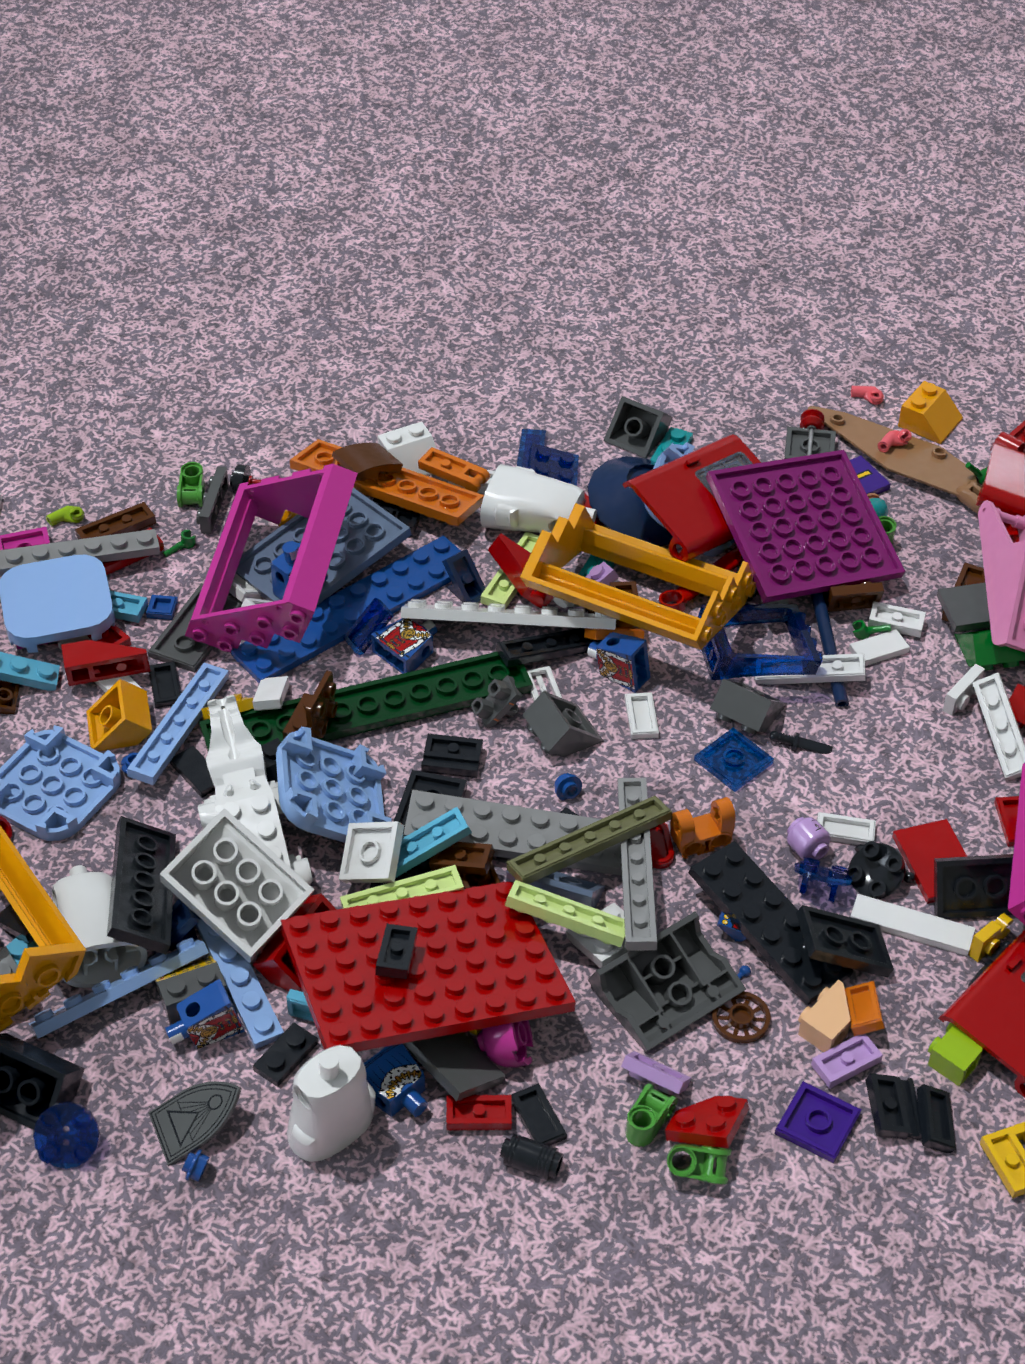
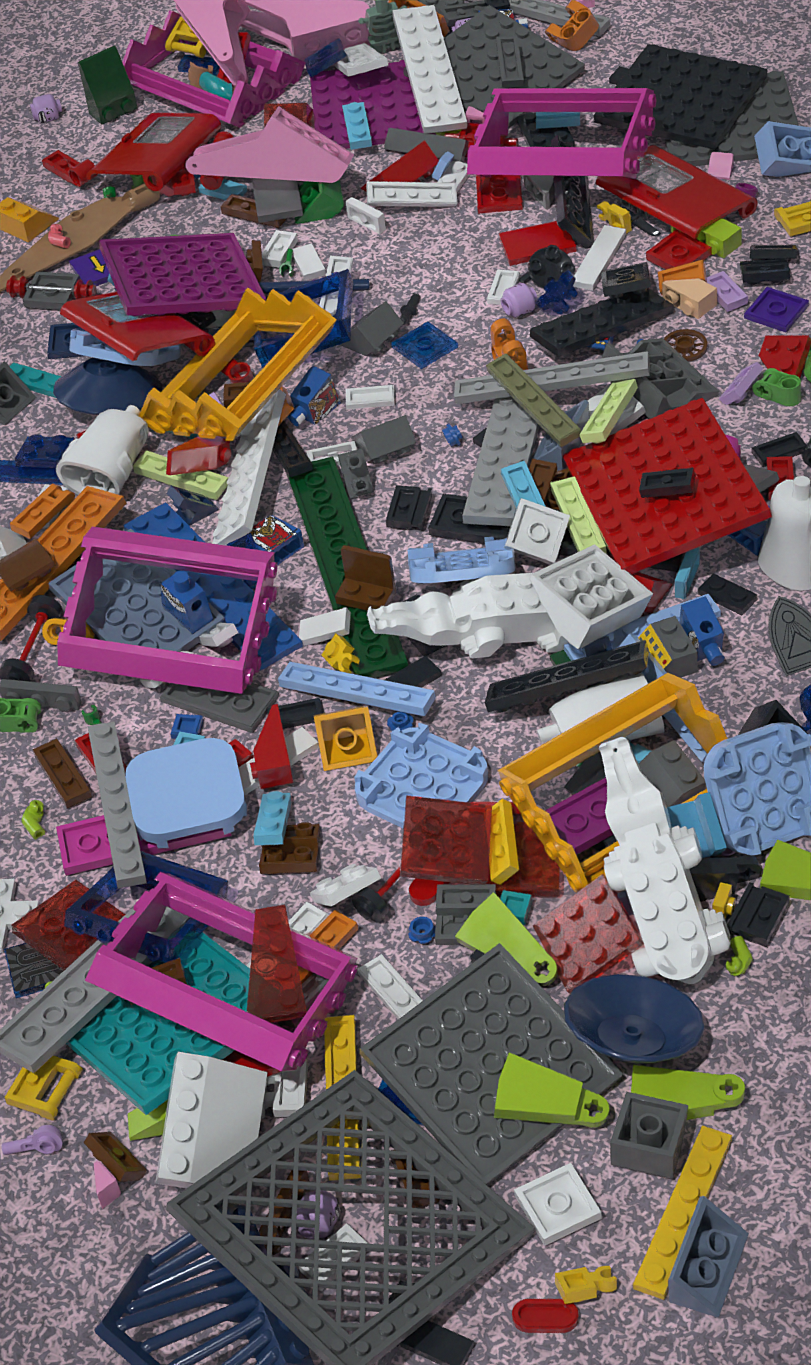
camera: 80 degrees left, 0 degrees up
none -> red plate [646,229,712,270]

